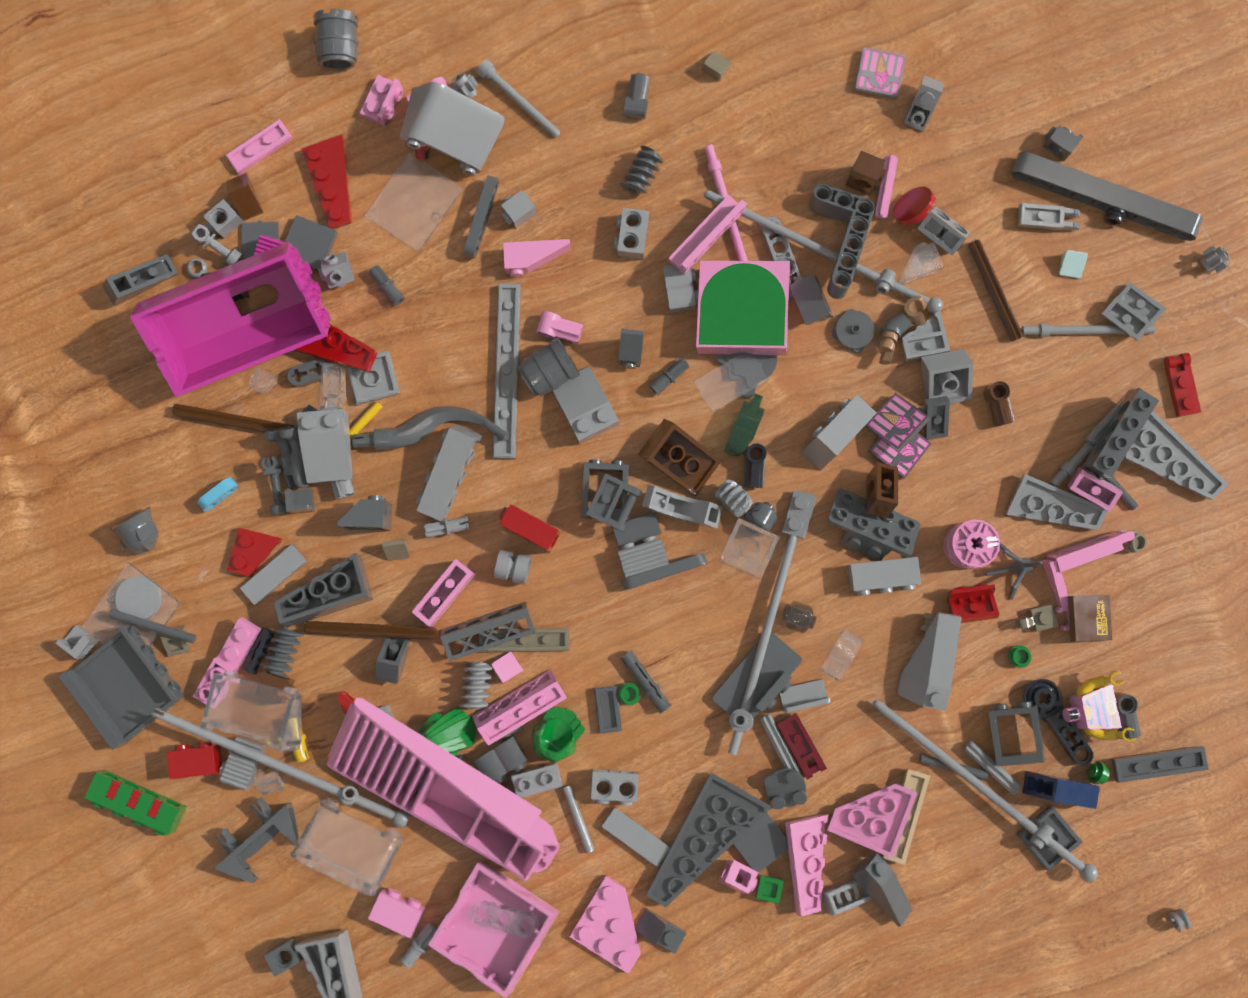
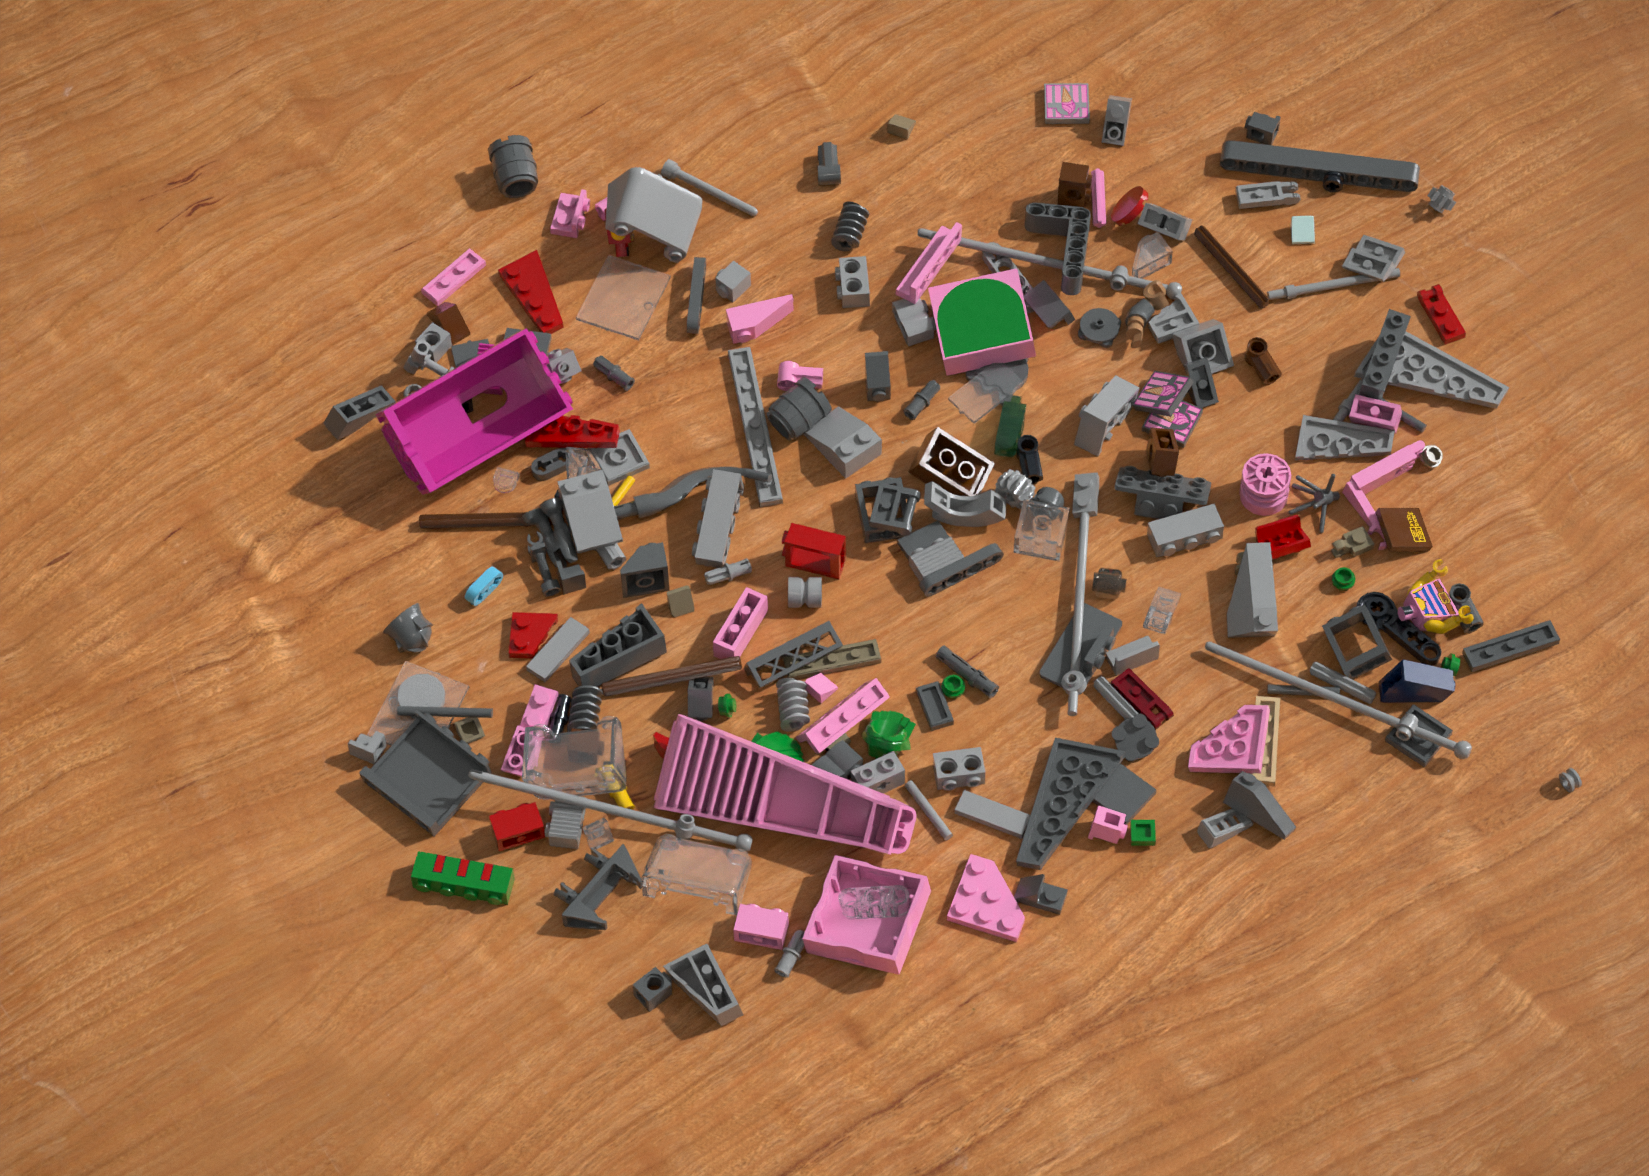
camera: 10 degrees left, 25 degrees down
bright pink bar [705,145,748,261] -> none
bright pink wing [785,813,829,916] -> none
none -> green plate [718,694,736,718]

